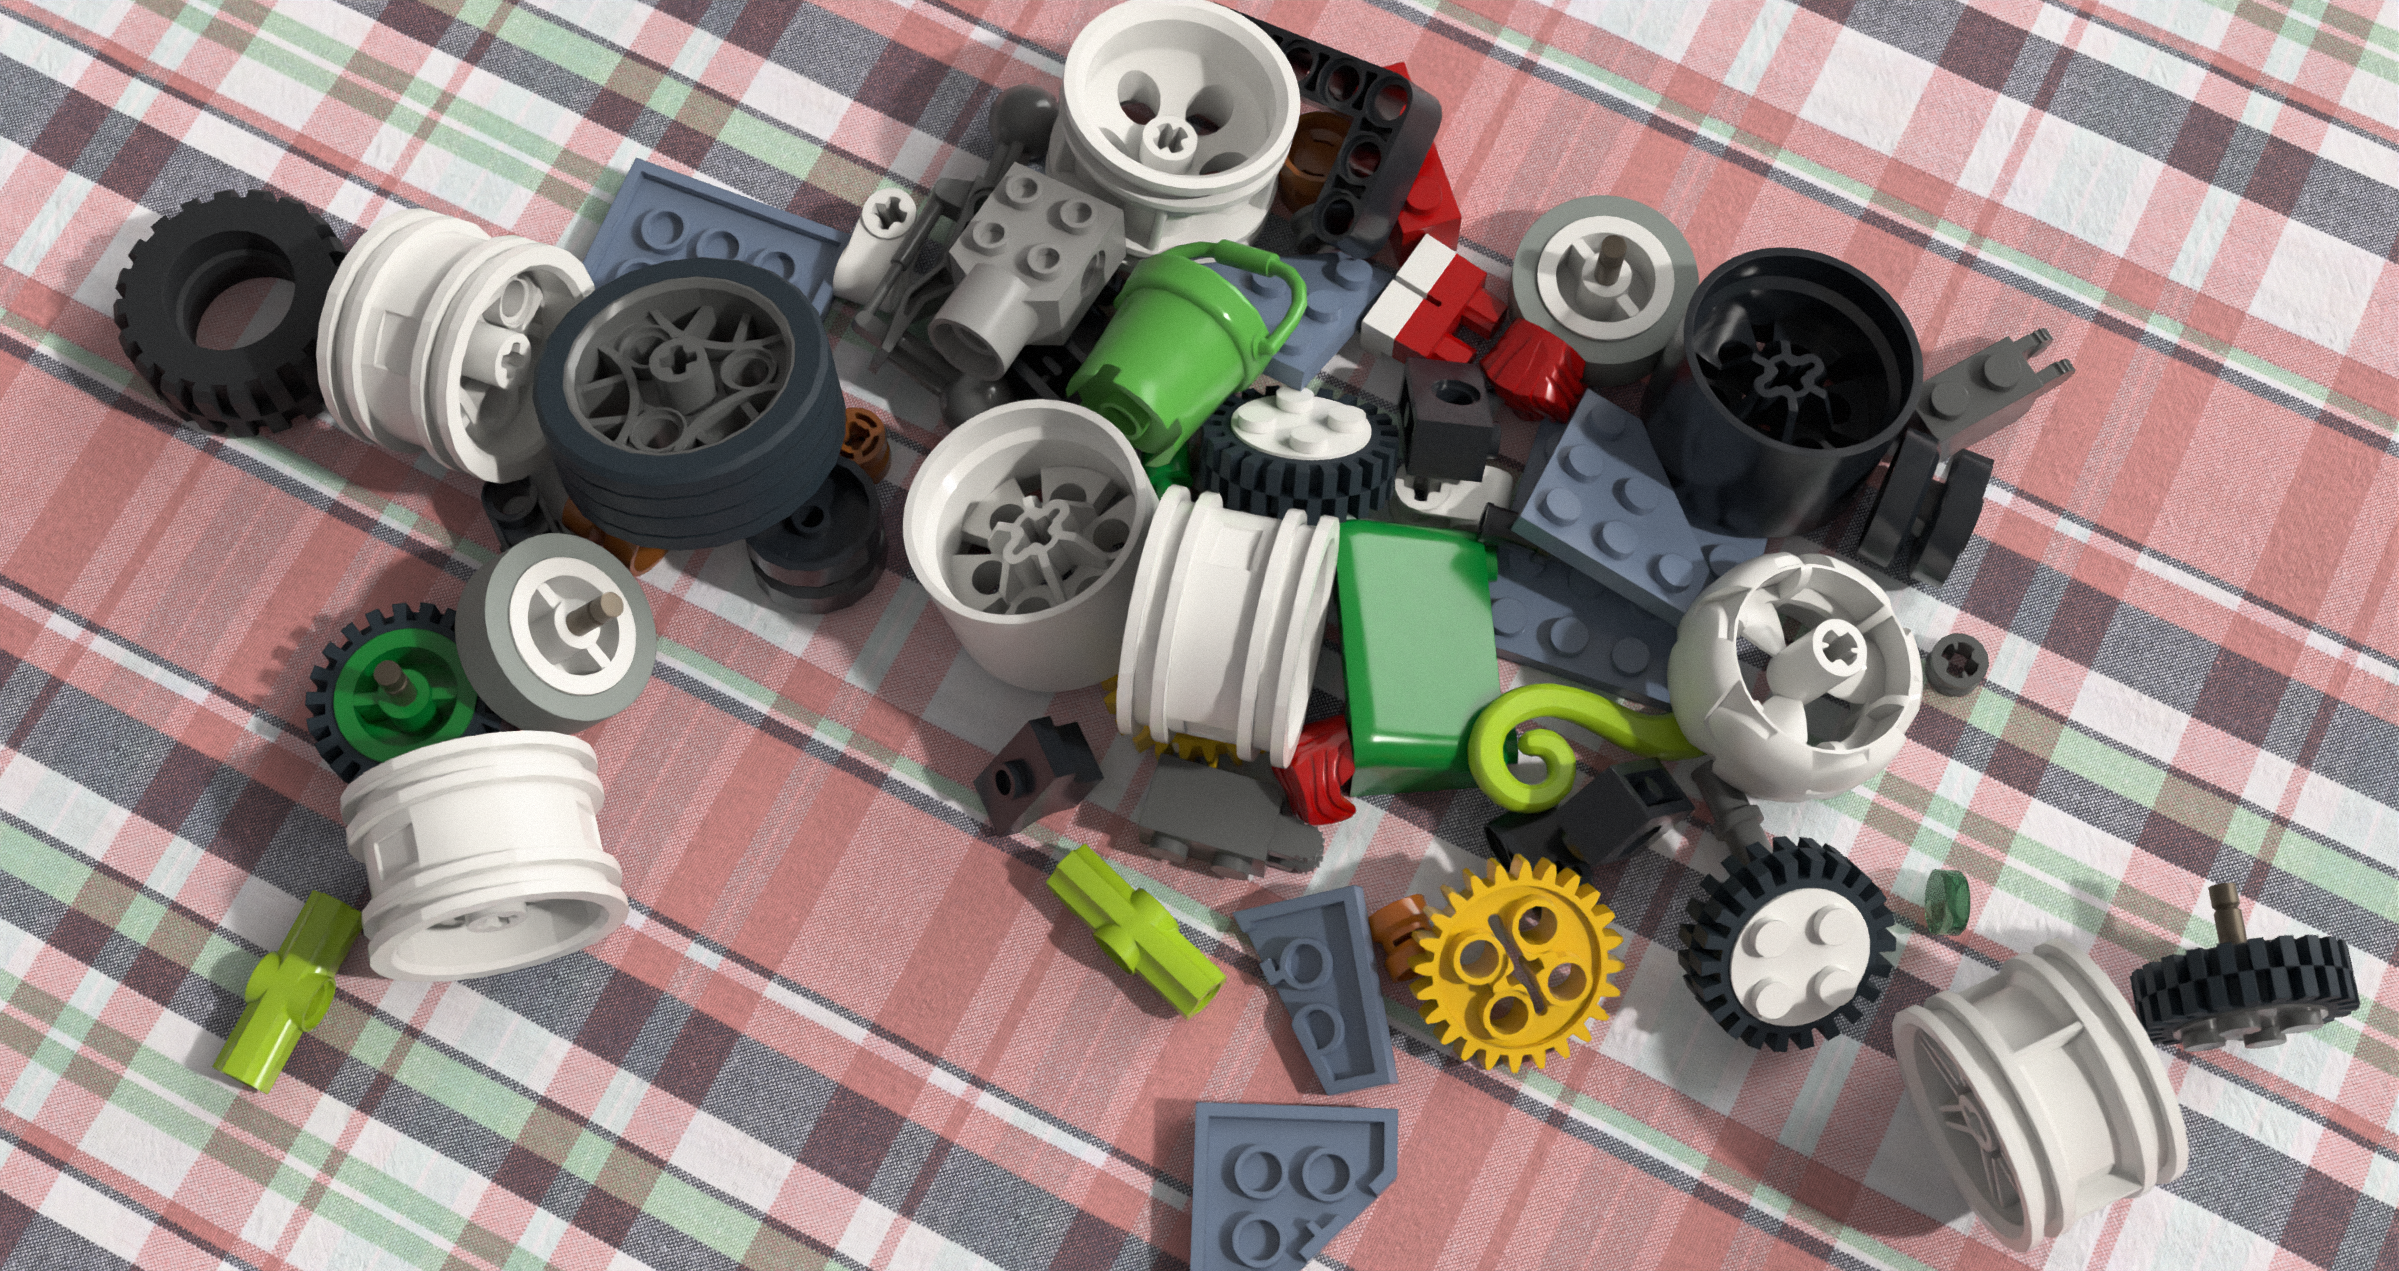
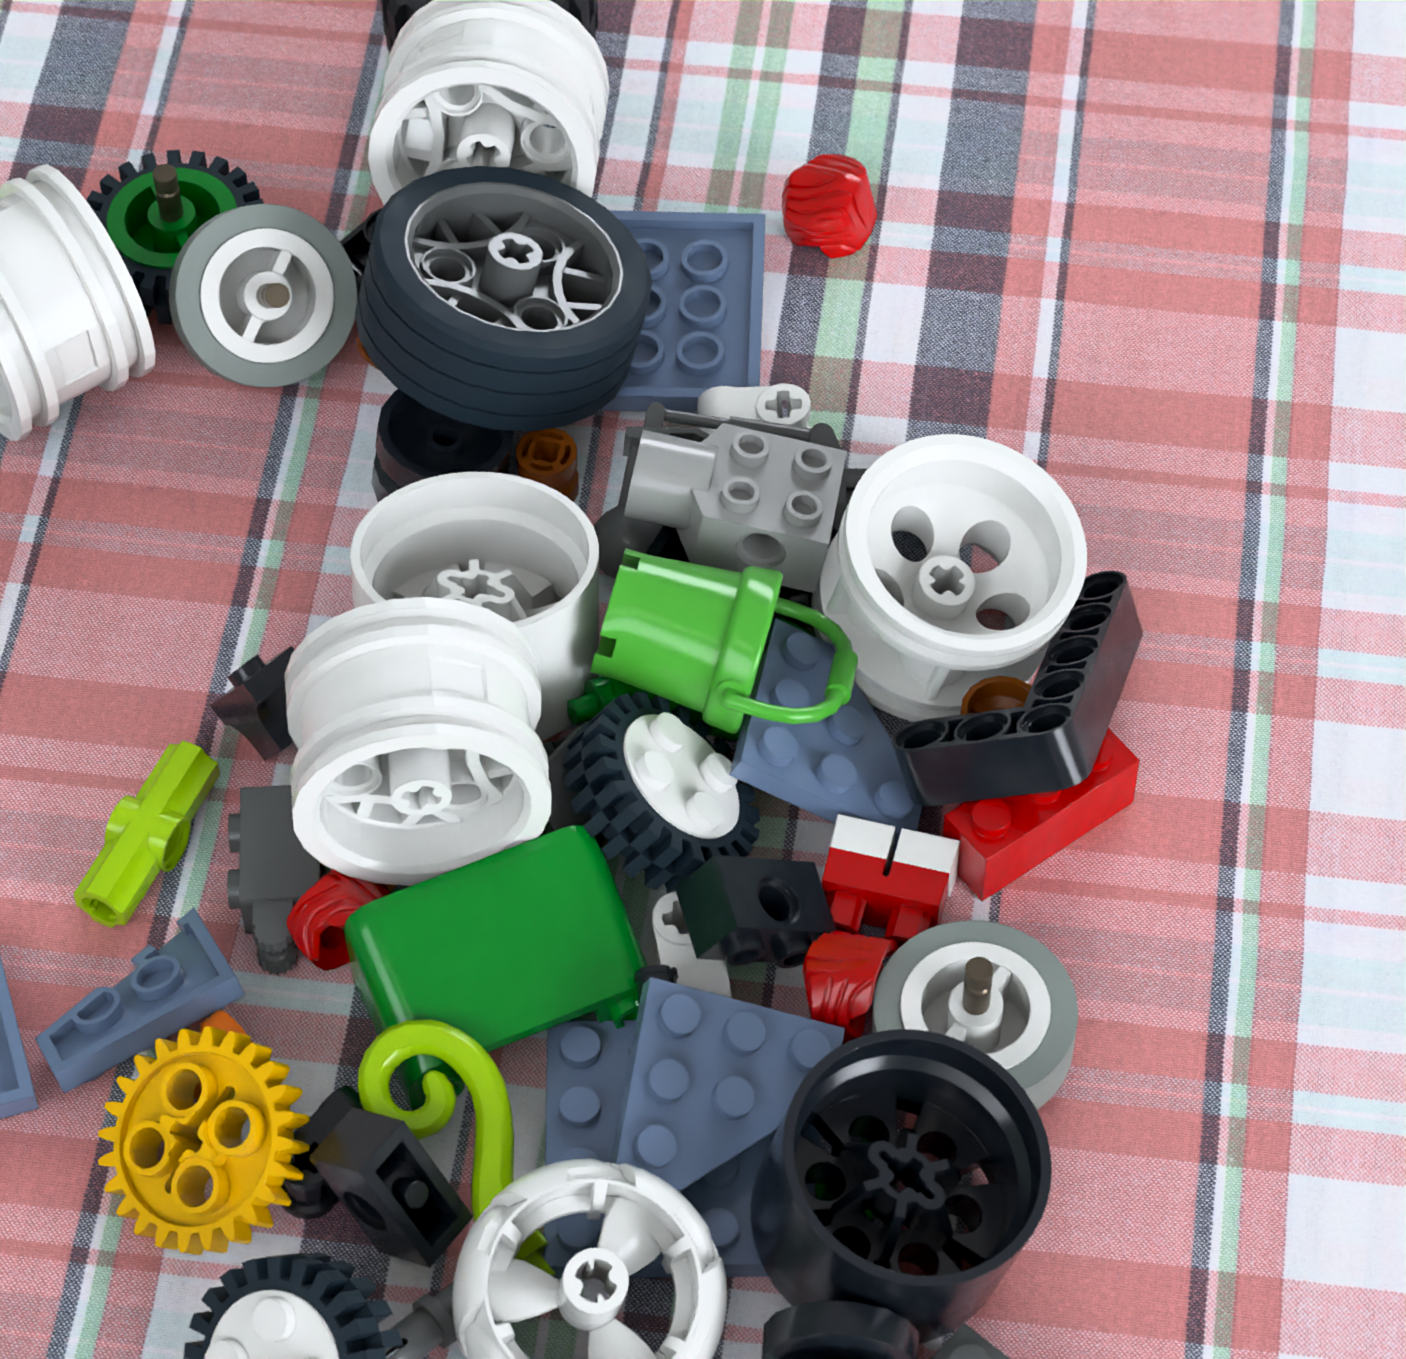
camera: 70 degrees right, 15 degrees down
none -> red hair [782,154,877,259]

